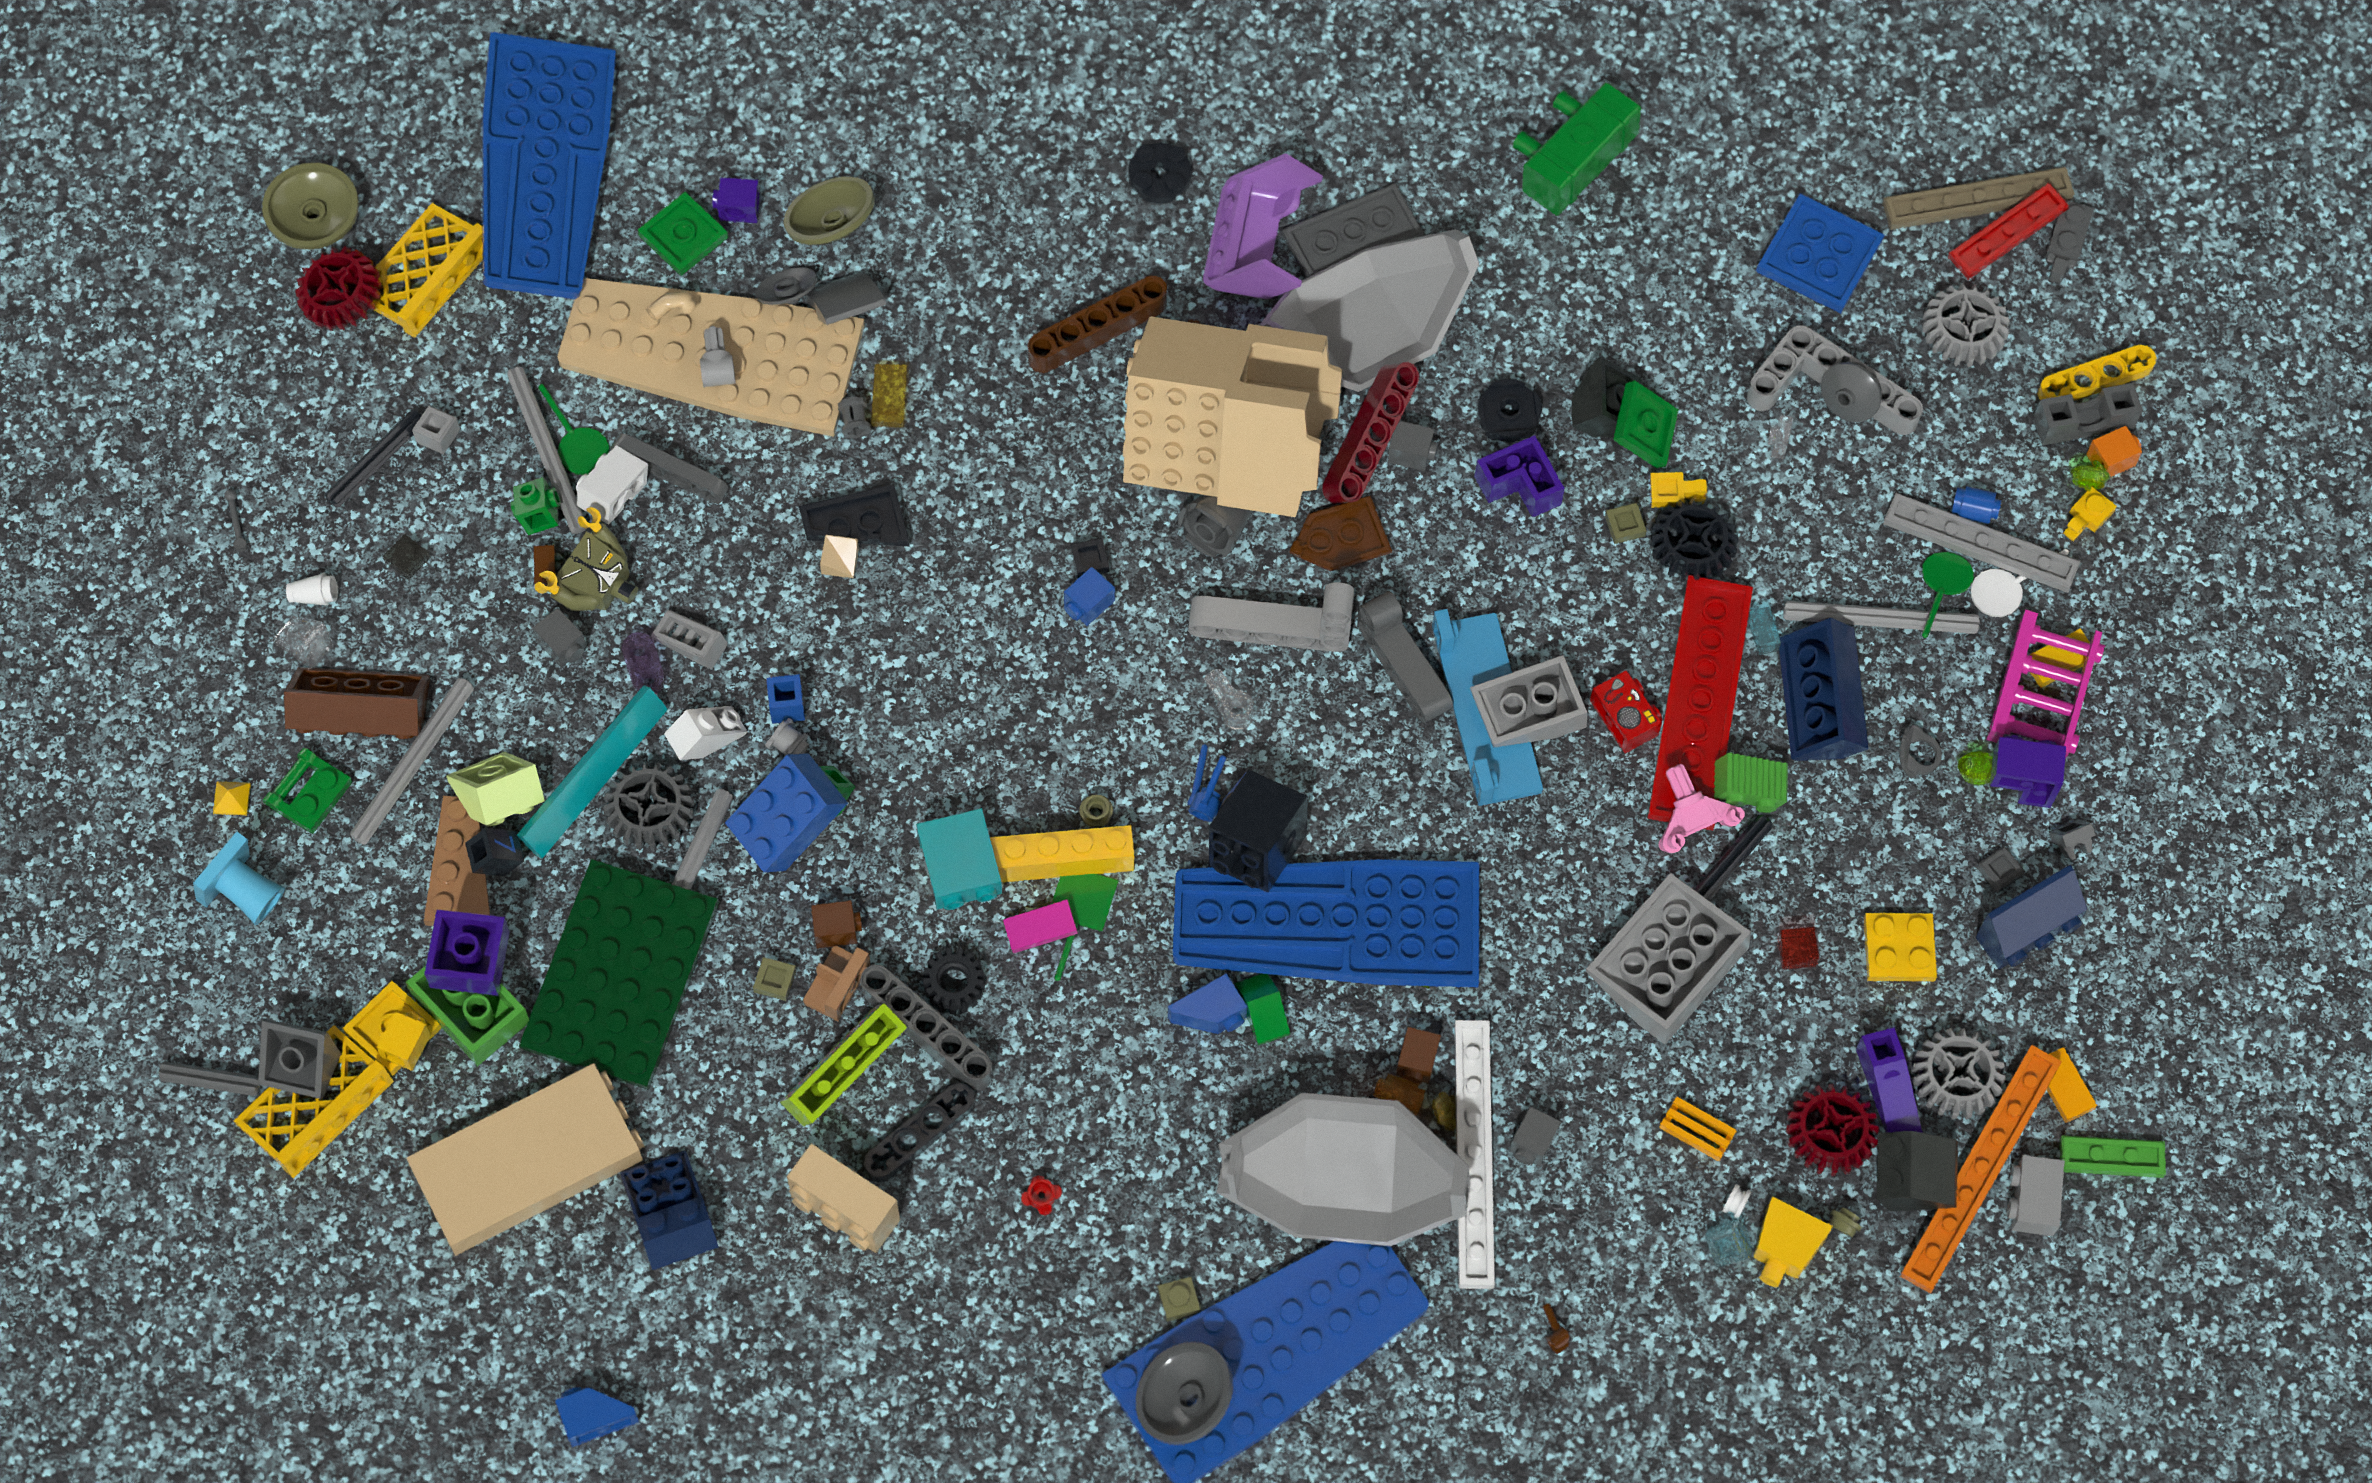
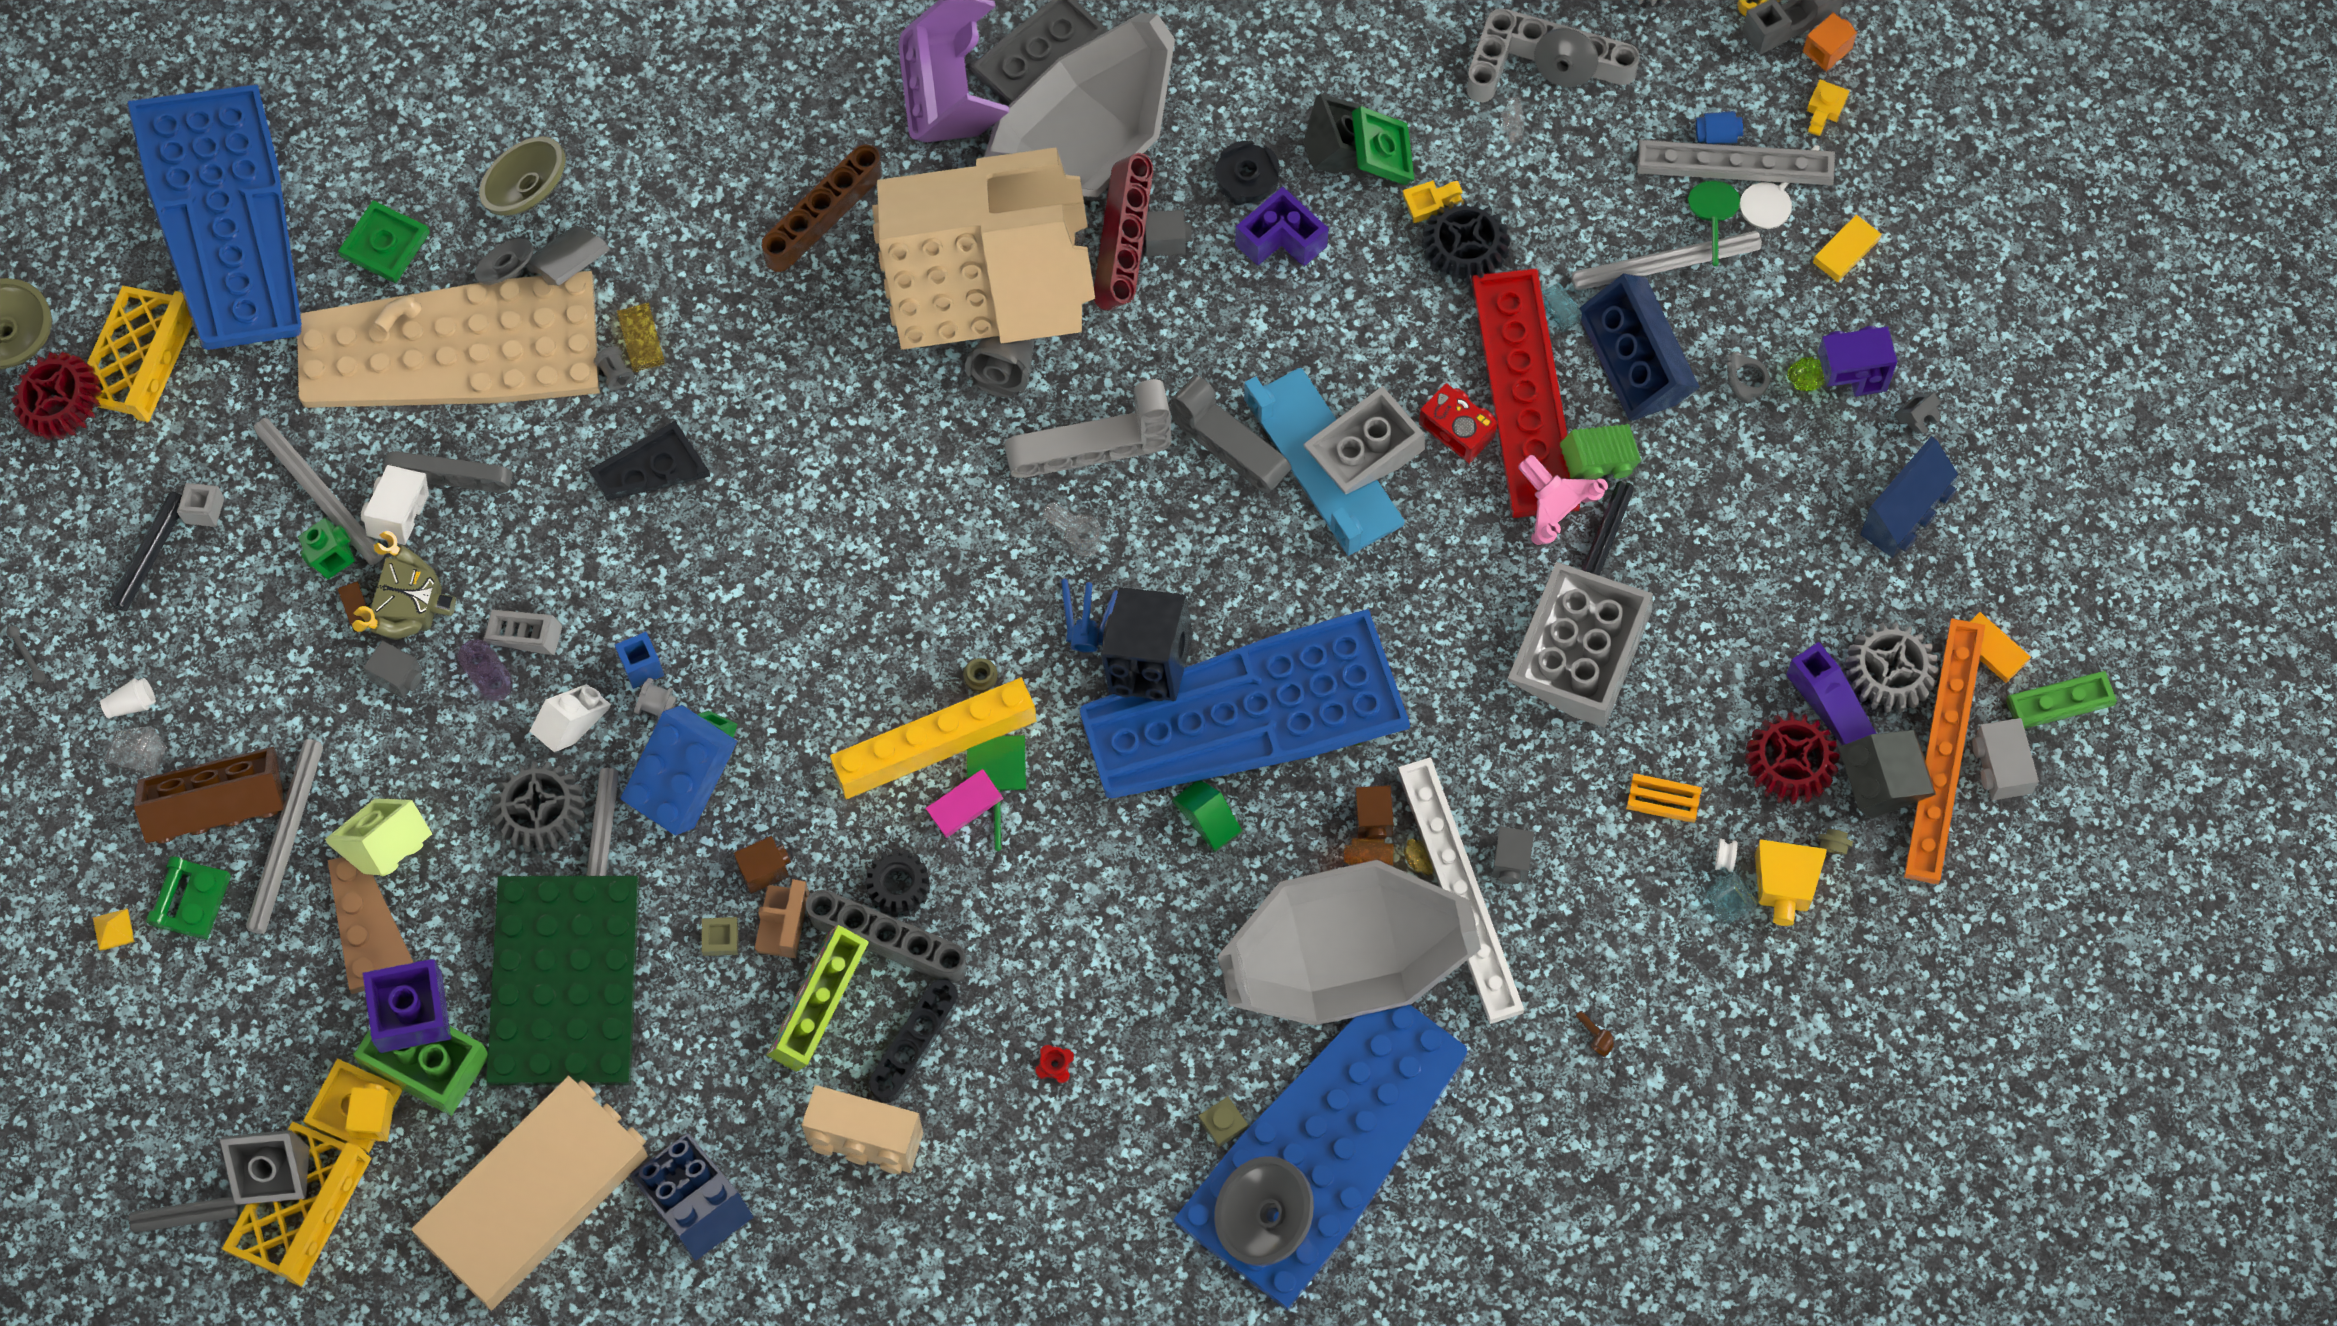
camera: 15 degrees left, 0 degrees up
medium azure plant [193,832,285,925] -> none
clear smoke plate [382,534,431,581] -> none
black brick [465,828,524,876] -> none
teal tile [517,685,668,858] -> none
green piece [538,384,610,475] -> none
light grey axle [700,326,736,387] -> none
dark purple brick [712,178,760,223] -> none
tan slope [820,535,859,578] -> none
teal panel [916,808,1002,910] -> none
blue brick [1064,567,1115,626] -> none
black plate [1070,538,1109,579] -> none
black plate [1128,143,1191,204] -> none
blue slope [1167,974,1248,1034] -> none
reddish brown tile [1289,495,1392,572] -> none
olive plate [1605,503,1647,544] -> none
clear red slope [1778,927,1819,970] -> none
yellow plate [1864,913,1937,982] -> none
dark grey tile [1977,846,2026,893] -> none
dark pink fence [1986,610,2105,759] -> none
clear neon green hat [2070,460,2111,491] -> none

